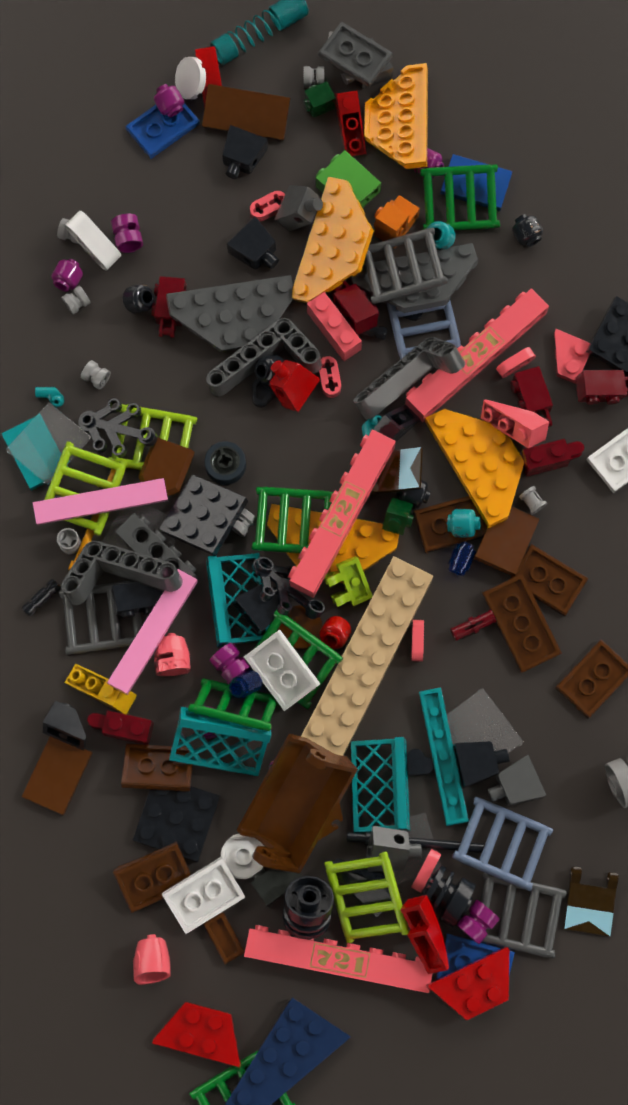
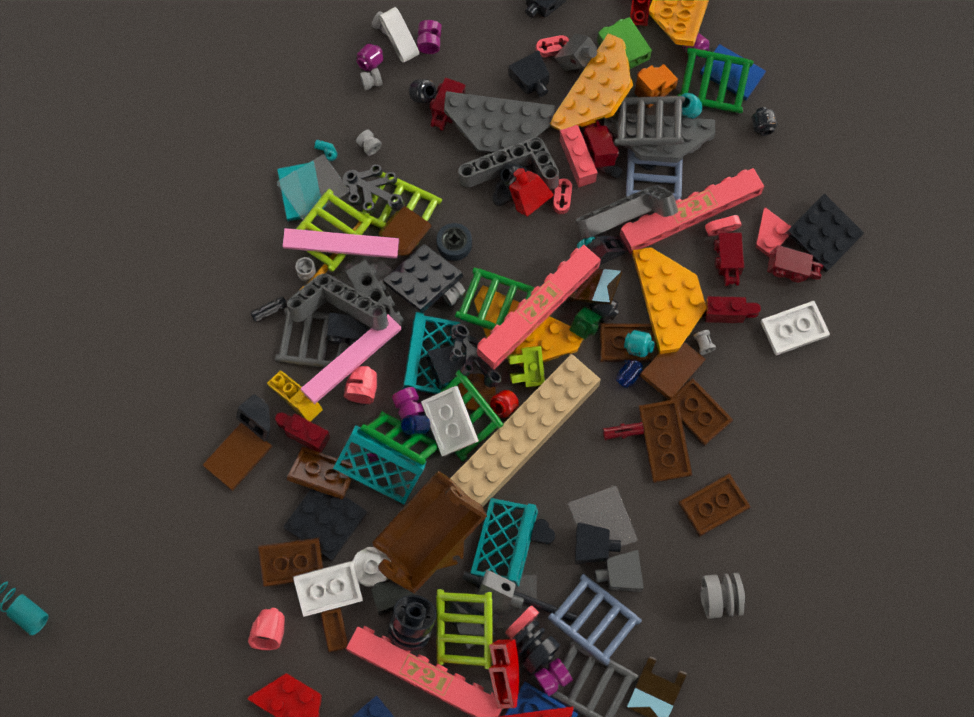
camera: 15 degrees right, 5 degrees down
coral beam [411,620,424,662] -> none
teal tile [419,687,469,826] -> none
coral slope [480,400,549,448] -> none

